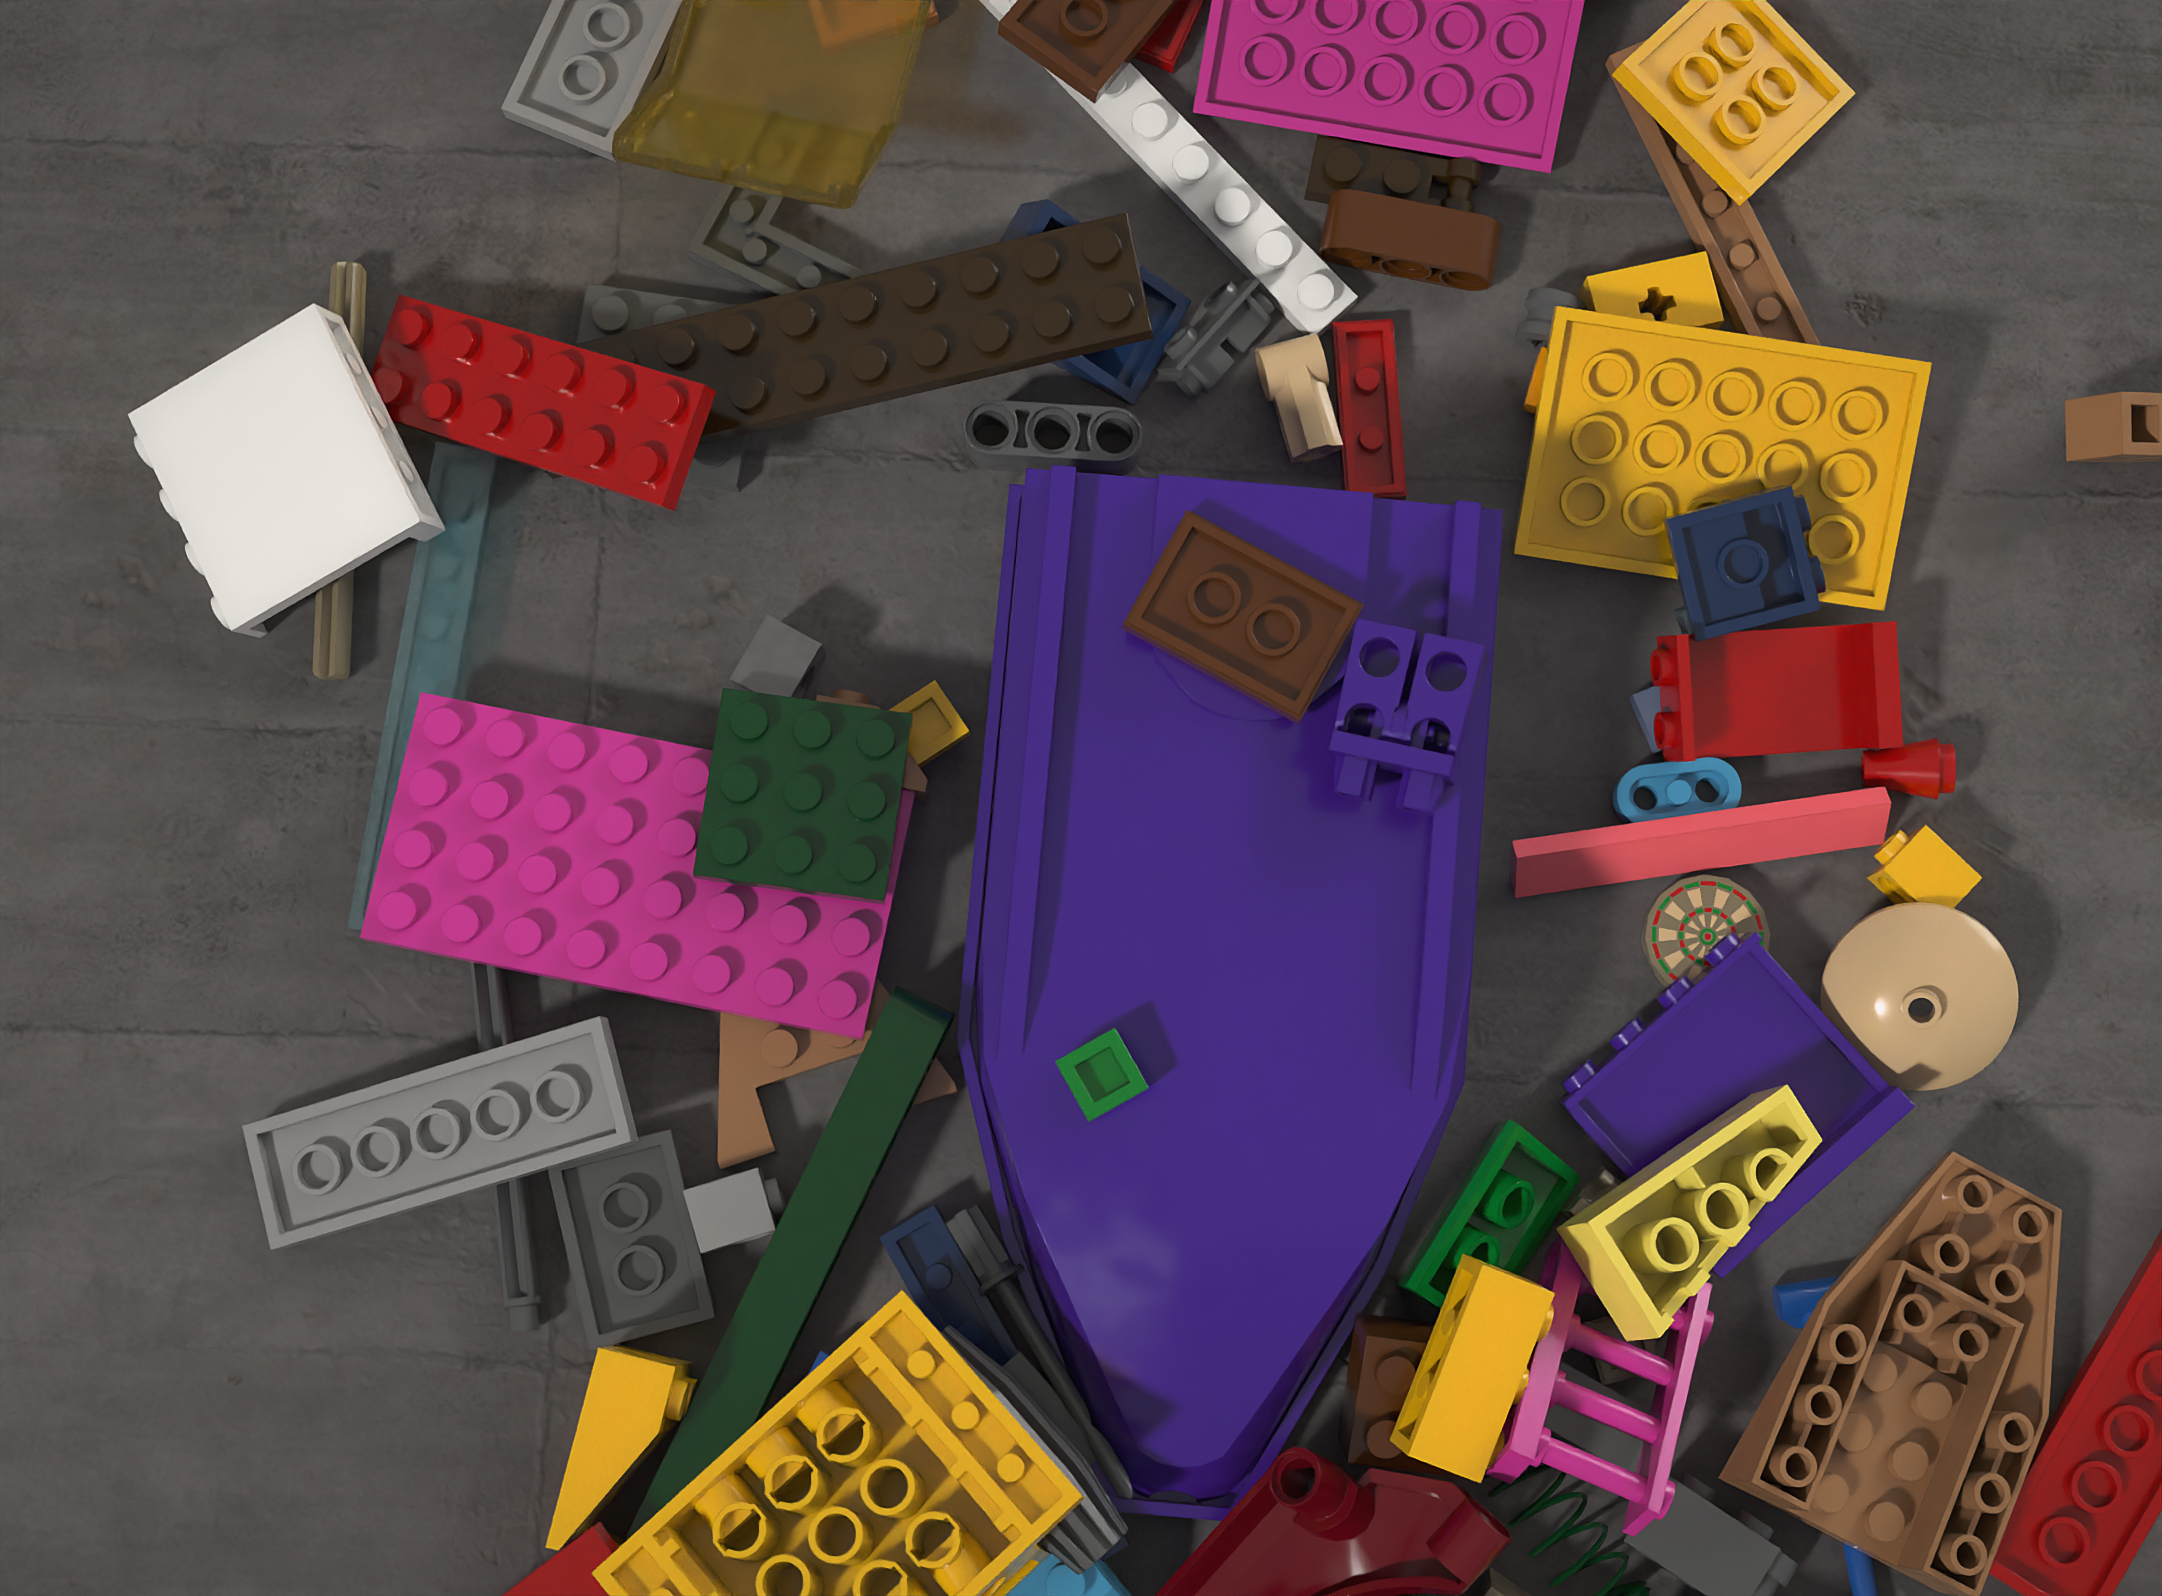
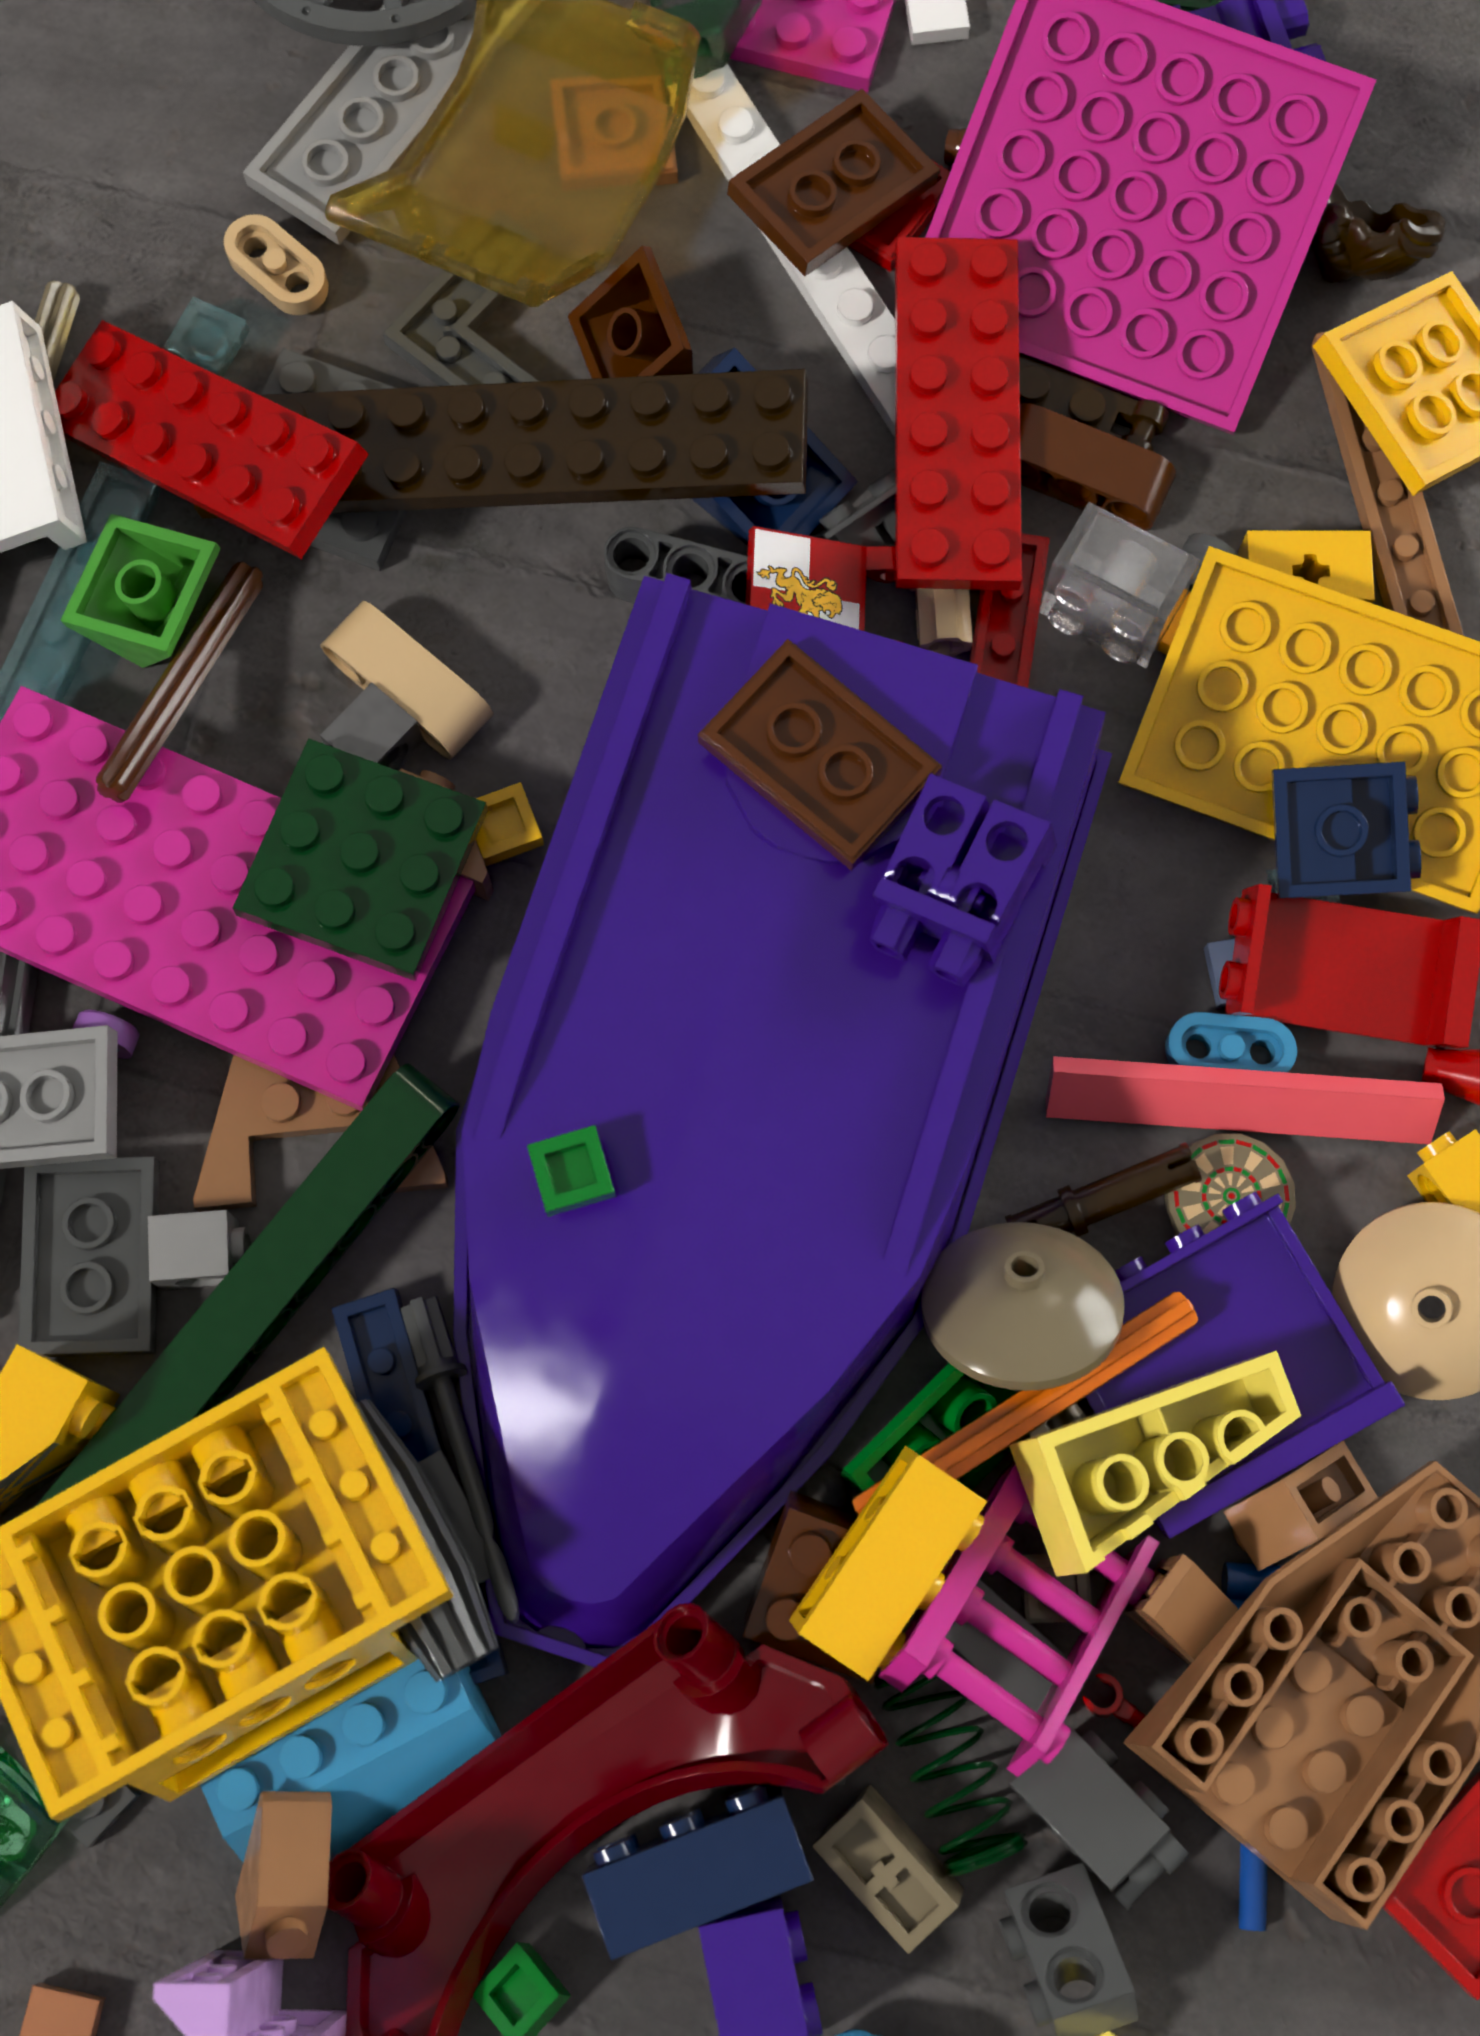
camera: 15 degrees right, 5 degrees down
none -> bright green slope [60,514,221,668]
none -> medium lavender tile [73,1010,140,1059]
none -> reddish brown axle [96,561,263,803]
none -> clear light blue plate [165,297,250,377]
none -> tan plate [224,214,329,315]
none -> tan beam [320,601,494,760]
none -> reddish brown slope [567,245,693,379]
none -> flag [746,526,904,643]
none -> orange axle [852,1292,1198,1517]
none -> red plate [895,237,1022,590]
none -> dark tan dish [921,1222,1124,1391]
none -> dark brown pin [1005,1142,1202,1237]
none -> clear brick [1039,502,1201,669]
none -> red hand [1083,1674,1146,1728]
none -> medium nougat slope [1122,1554,1238,1664]
none -> medium nougat slope [1223,1441,1378,1571]

